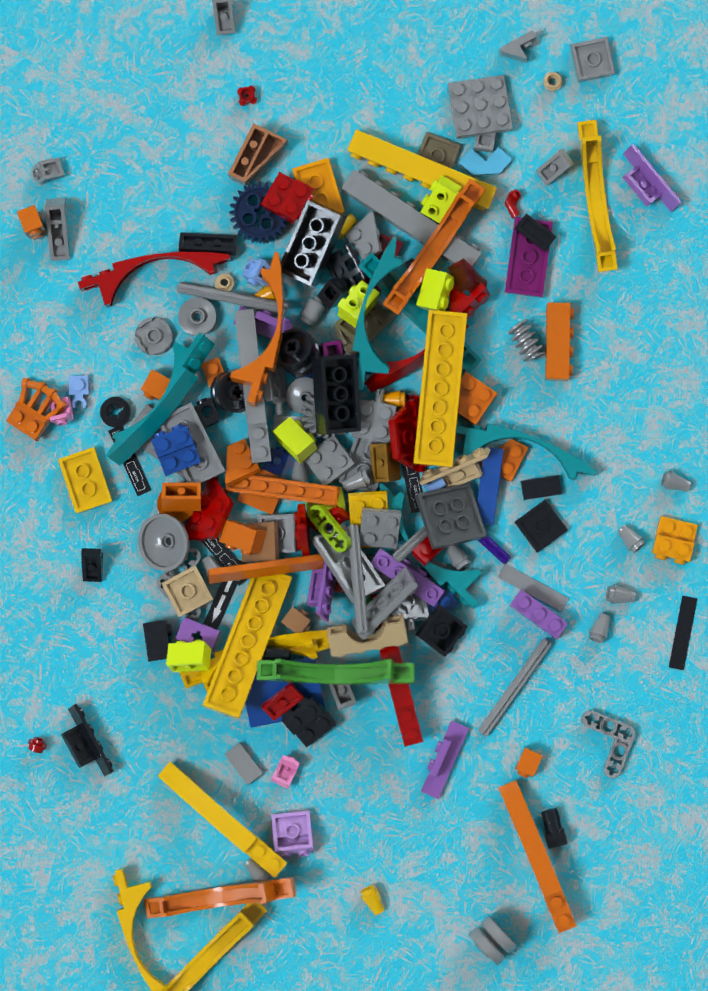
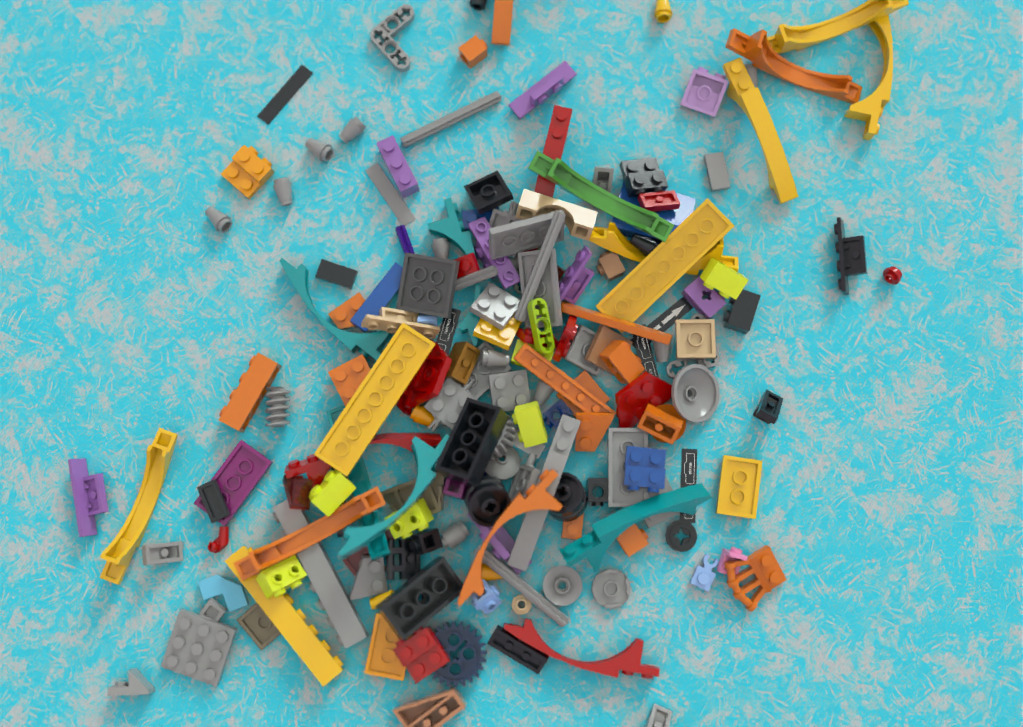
camera: 155 degrees left, 5 degrees down
bright pink bracket [271,755,300,789] -> none
black tile [514,500,567,553] -> none
tan plate [543,72,562,91] -> none
light grey plate [570,37,616,82] -> none

